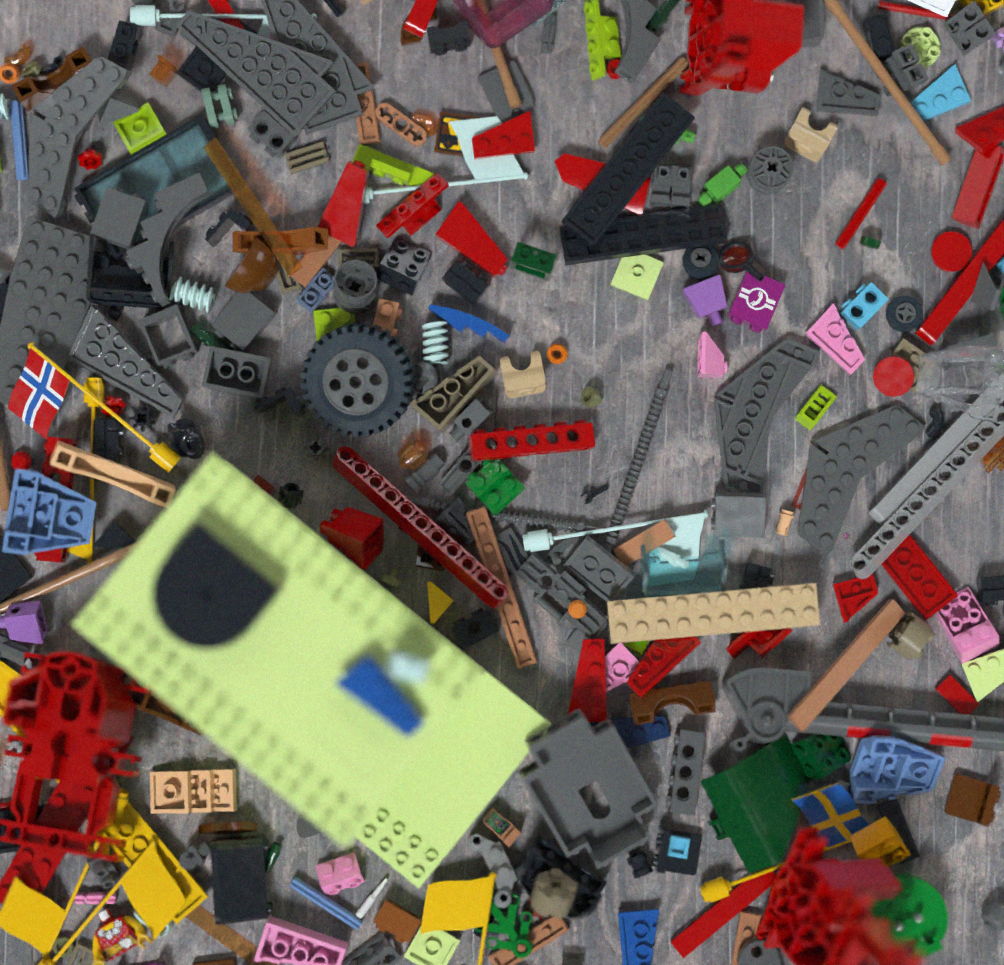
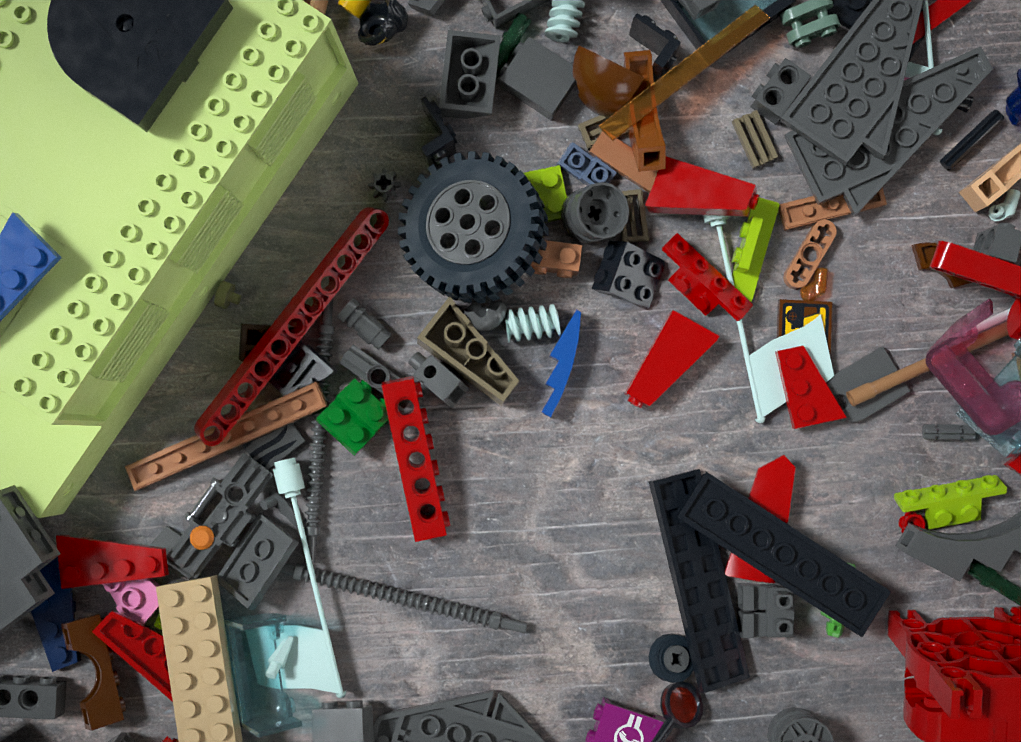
camera: 85 degrees right, 0 degrees up
clear red tile [254,475,276,494] -> none
black gear [278,483,304,508] -> none
red hips [320,506,384,571] -> none
light aqua torso [385,650,431,684] -> none
clear orange head [397,440,428,470] -> none
black brick [427,20,471,56] -> none
yellow slope [427,582,454,623] -> none
black brick [442,260,489,306] -> none
black brick [451,608,499,650] -> none
tan piece [500,350,546,399] -> none
dark green window [511,242,557,281] -> none
orange plate [547,344,567,364] -> none
olive tile [581,386,602,408] -> none
black hand [581,485,608,504] -> none
medium nougat axle [598,57,689,148] -> none
yellowish green plate [610,255,664,301] -> none
nougat tile [613,519,676,566] -> none
medium lavender torso [682,274,727,327] -> none
bright pink slope [697,332,728,378] -> none
bright green piece [698,164,747,206] -> none

